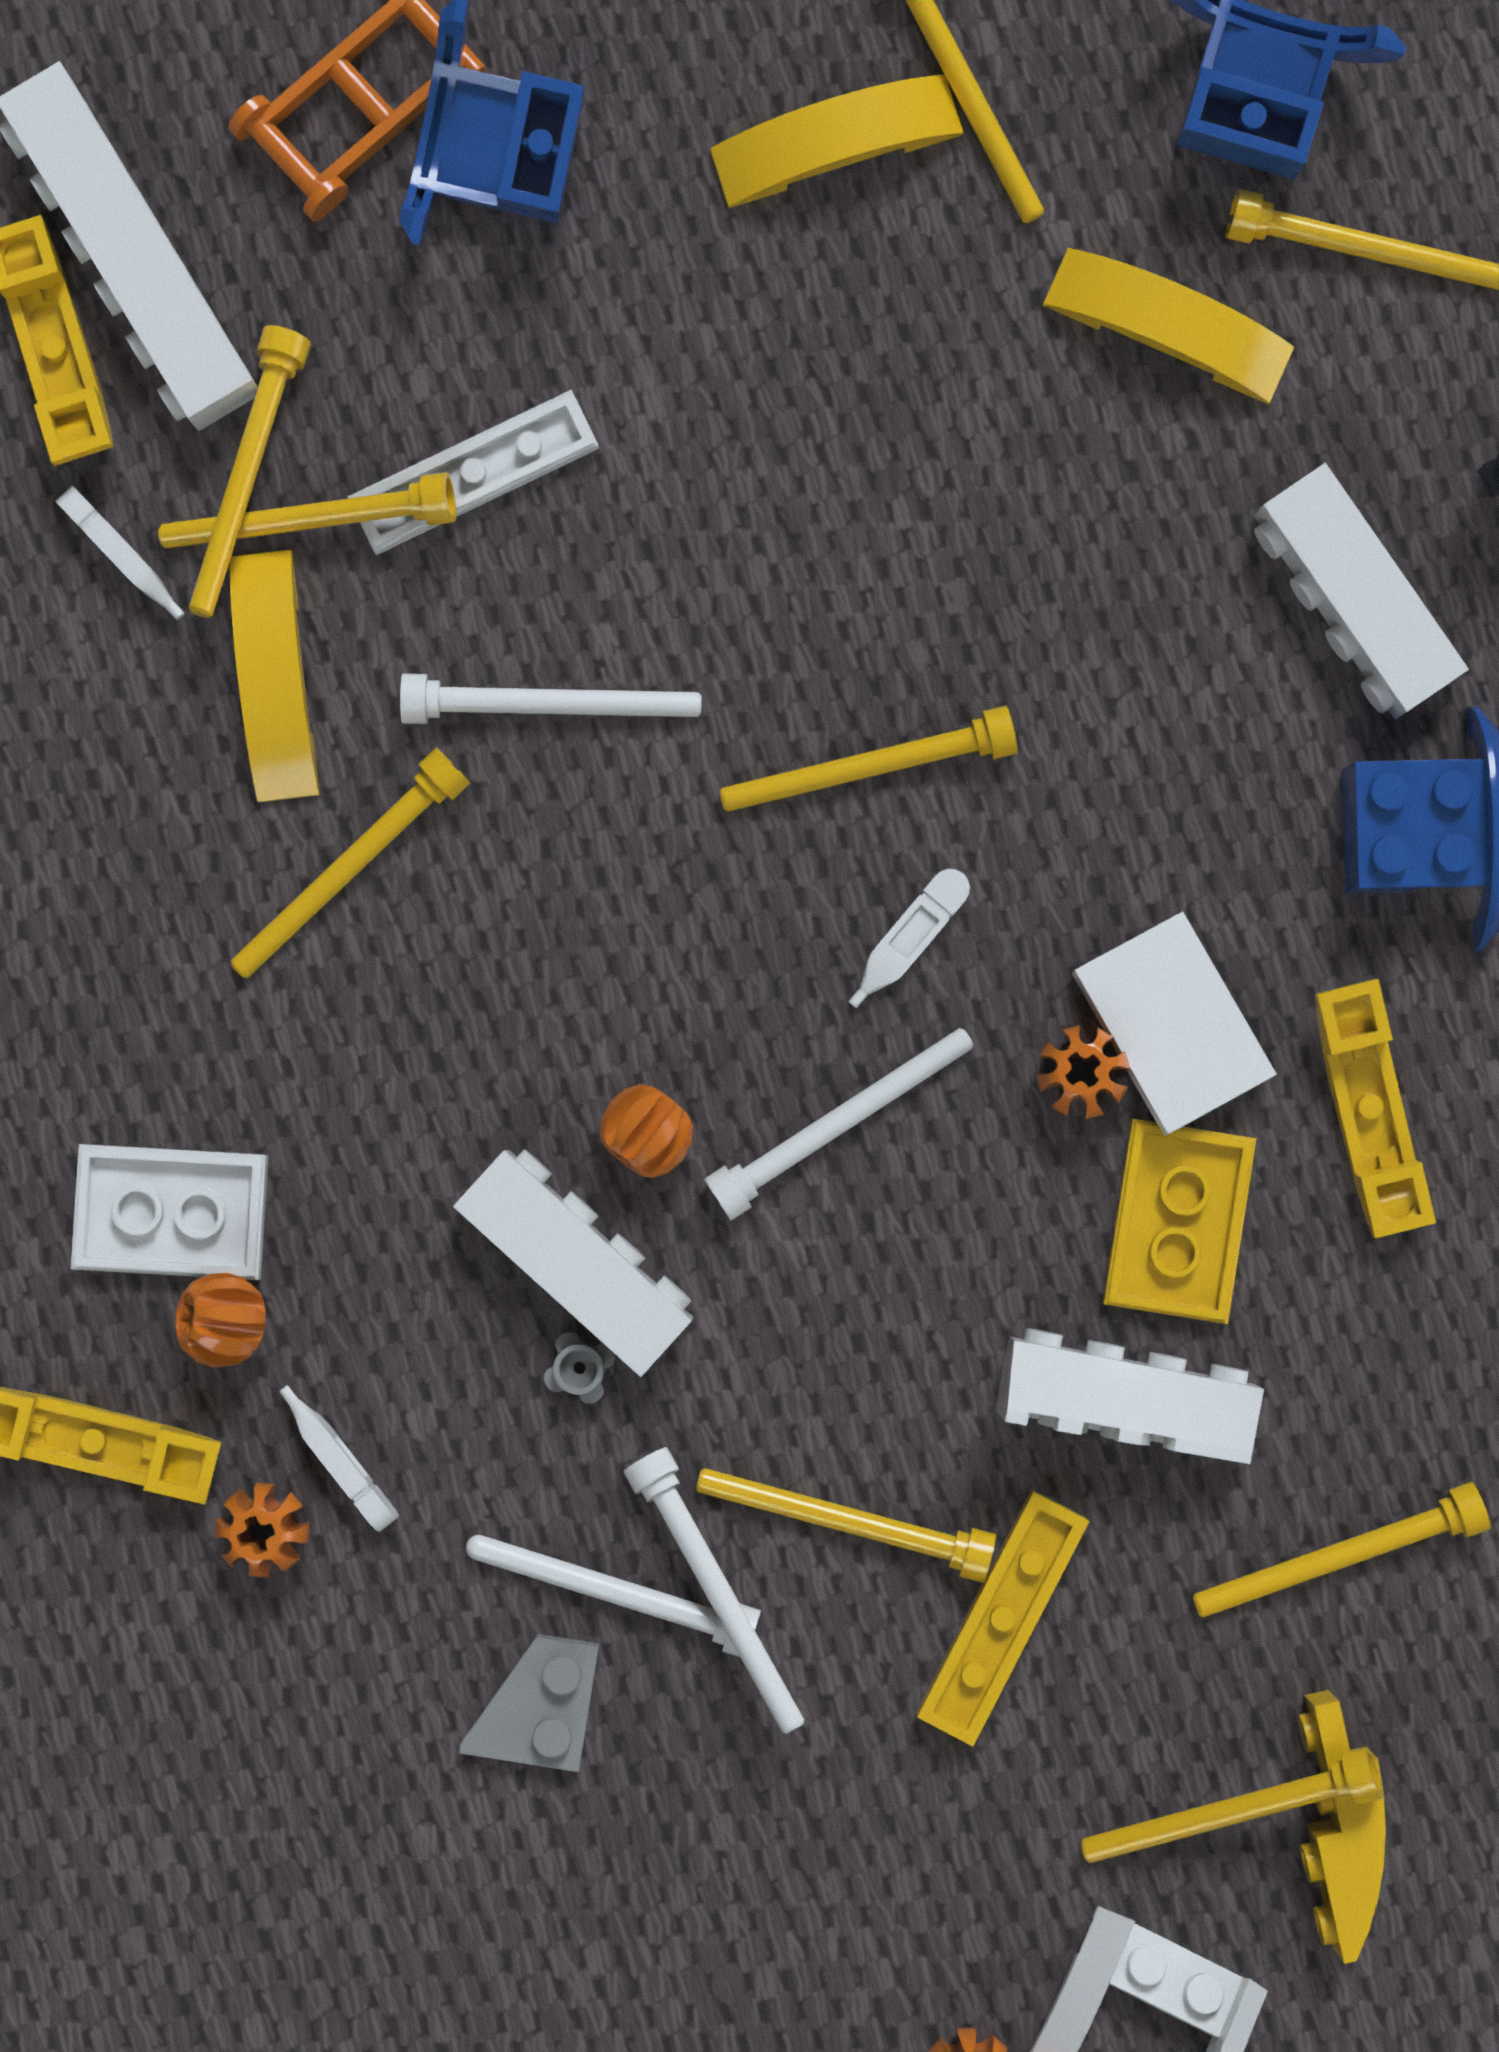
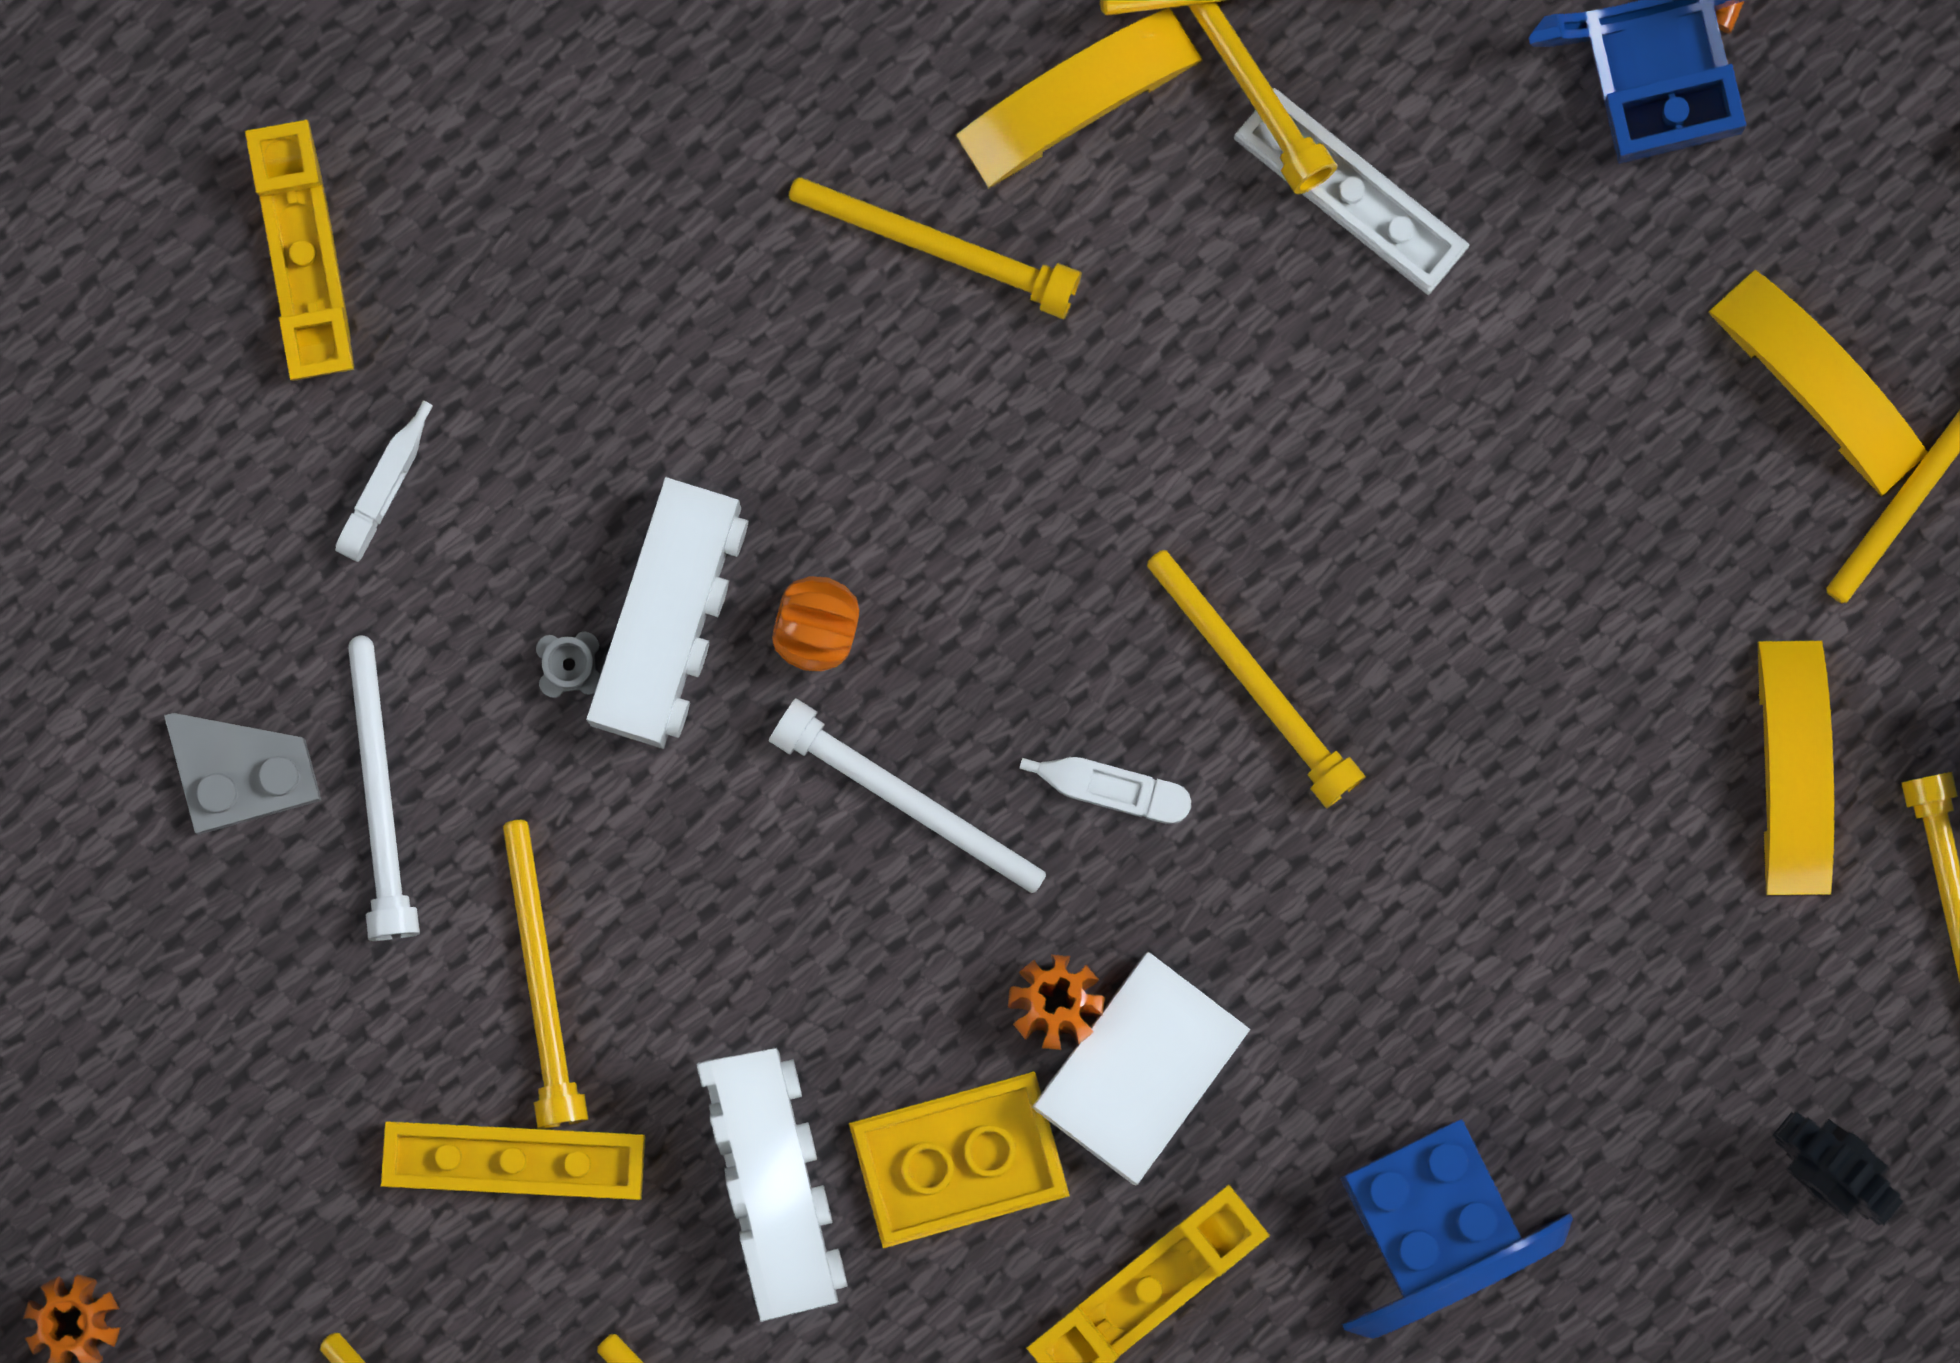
camera: 60 degrees right, 5 degrees down
white tile [71,1144,269,1280] -> none
orange piece [175,1273,266,1368] -> none
orange piece [215,1483,309,1578] -> none
white piece [400,673,701,724] -> none
white piece [623,1447,804,1734] -> none
white brick [1254,462,1469,720] -> none

